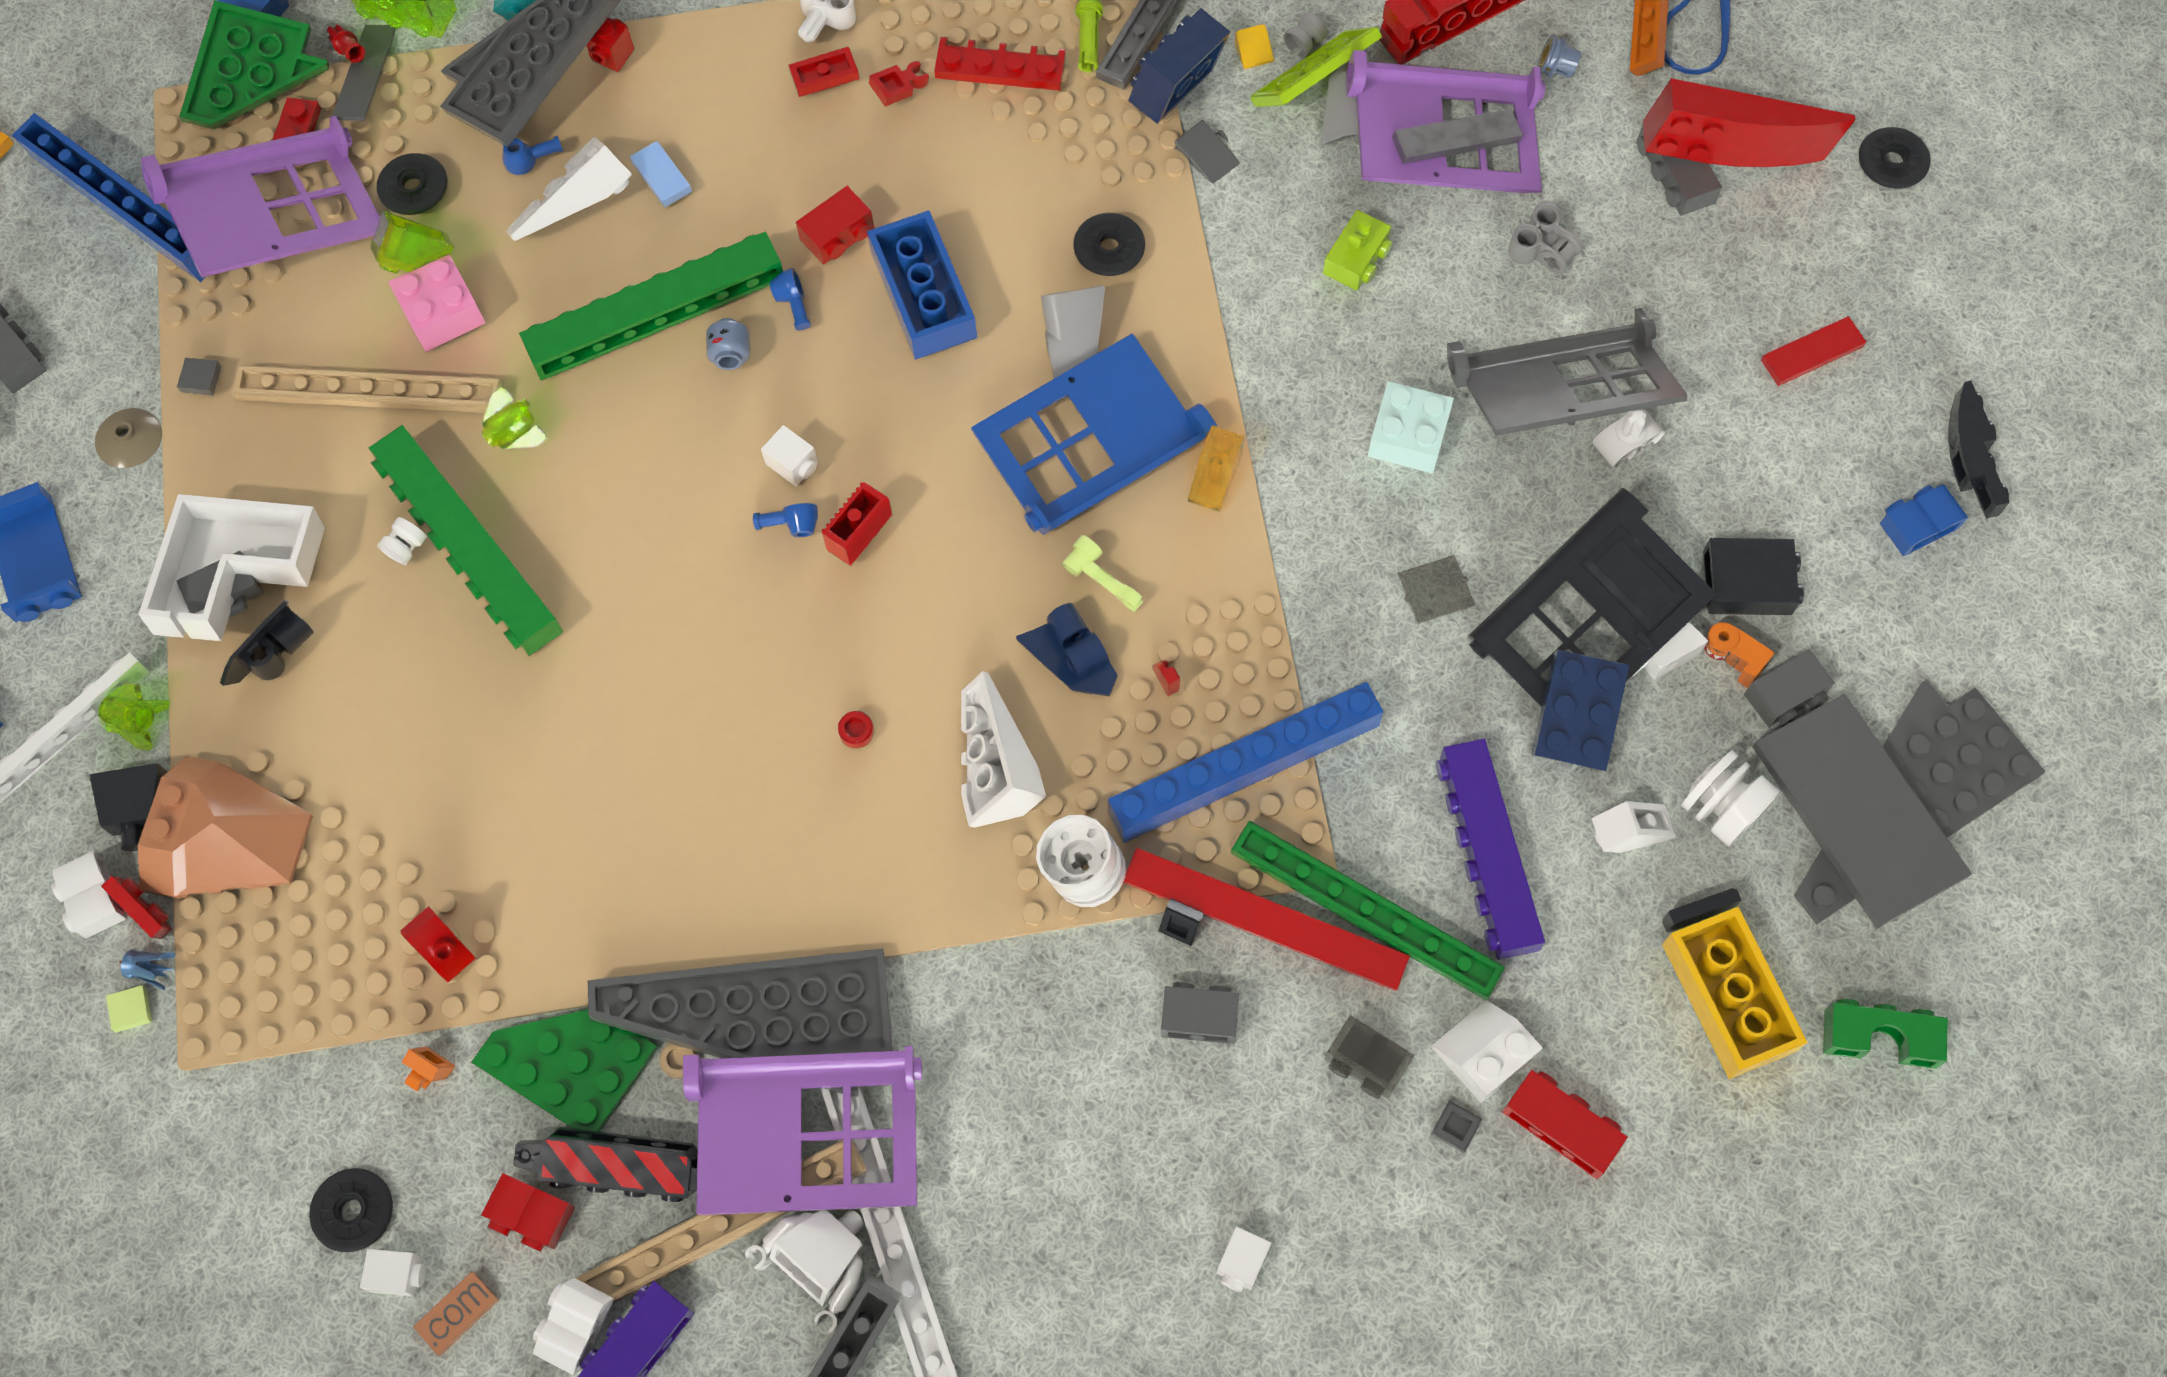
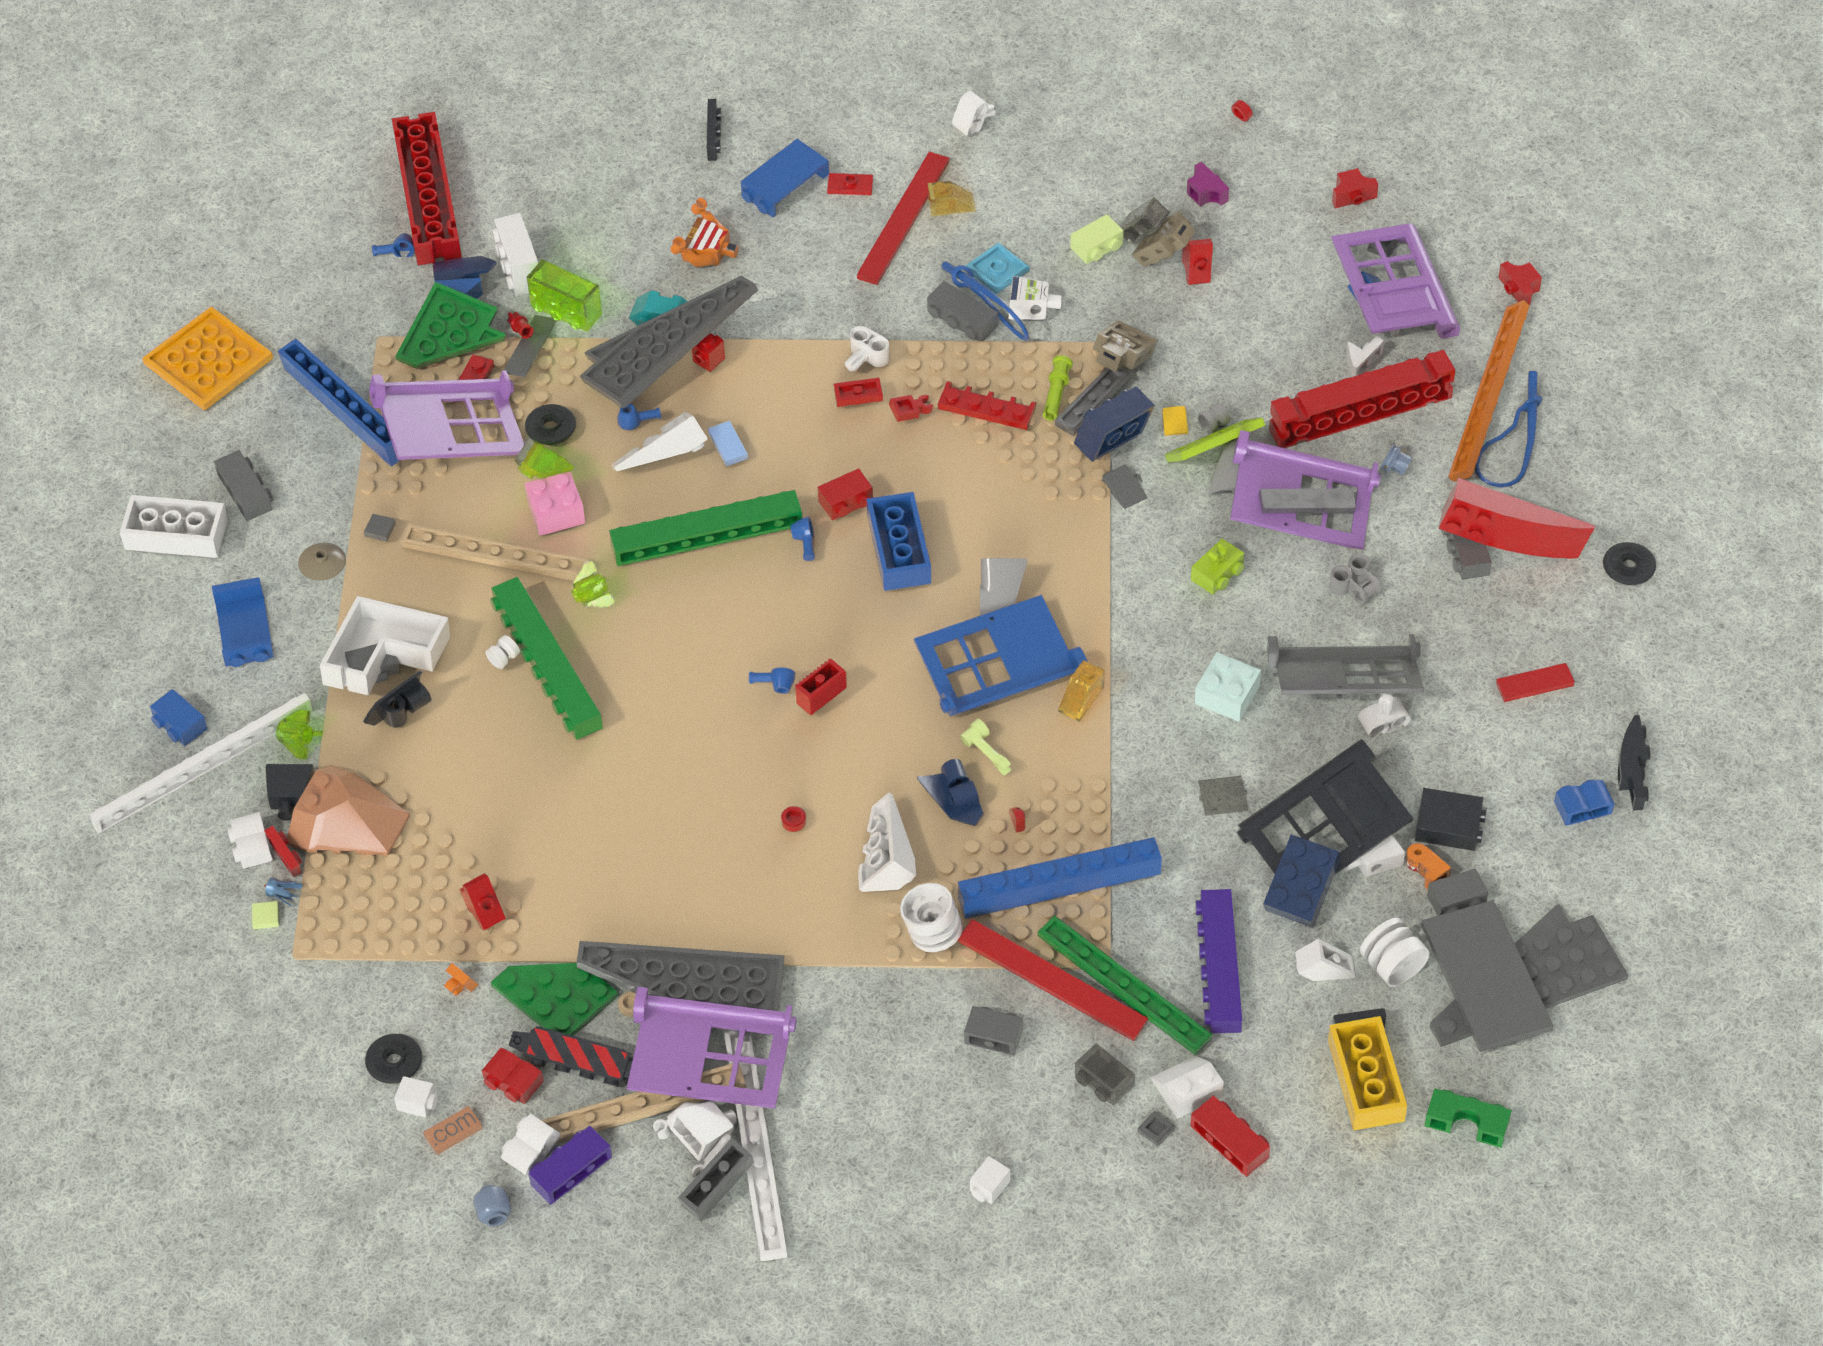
camera: 10 degrees right, 15 degrees down
sand blue head [706,318,750,370] -> none
white brick [761,425,818,487] -> none
black wheel [1073,213,1145,276] -> none
black tile [1158,899,1204,946] -> none

